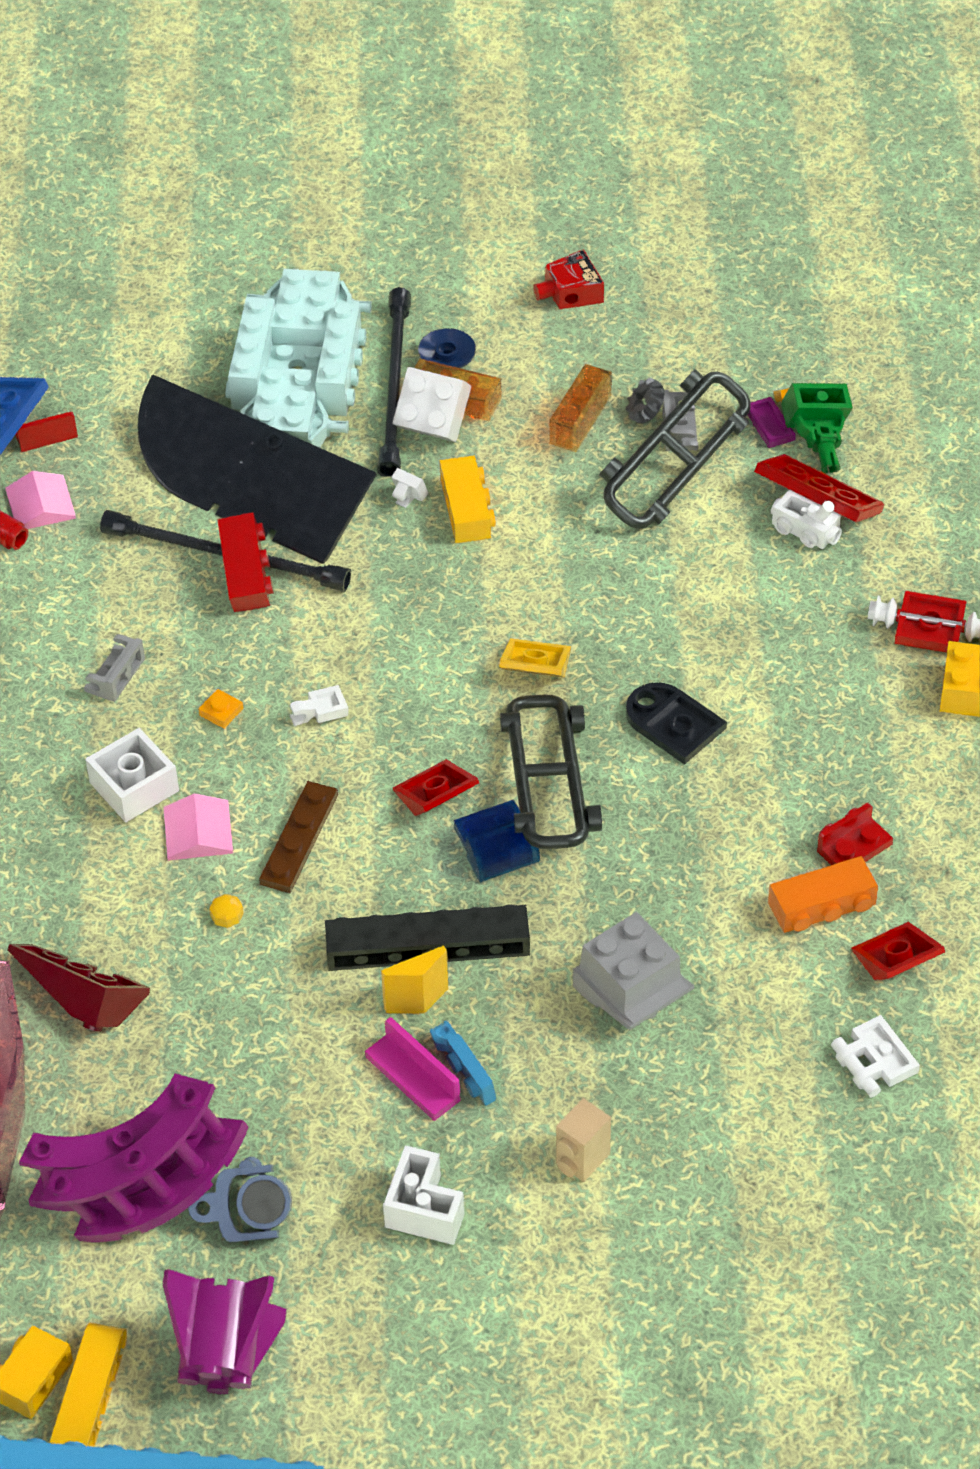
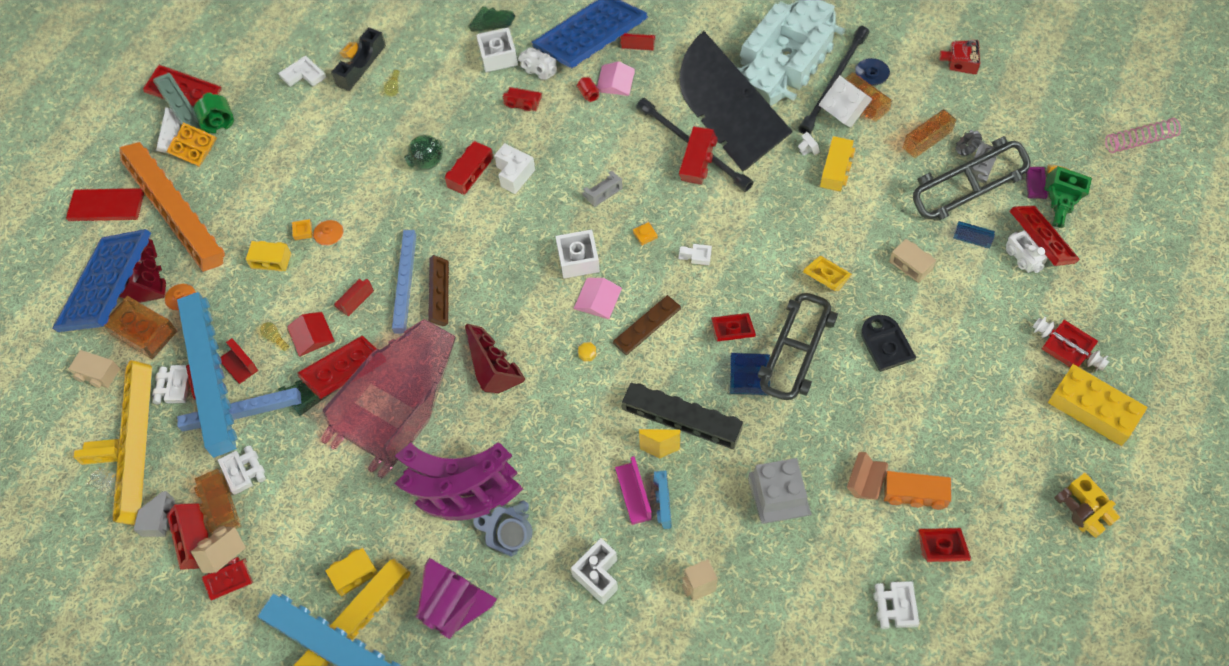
camera: 30 degrees right, 10 degrees up
red bracket [817,802,893,865] -> none
none -> nougat panel [847,452,889,500]
none -> tan brick [889,239,936,283]
none -> clear blue panel [953,221,995,249]
none -> bright pink piece [1105,118,1181,153]

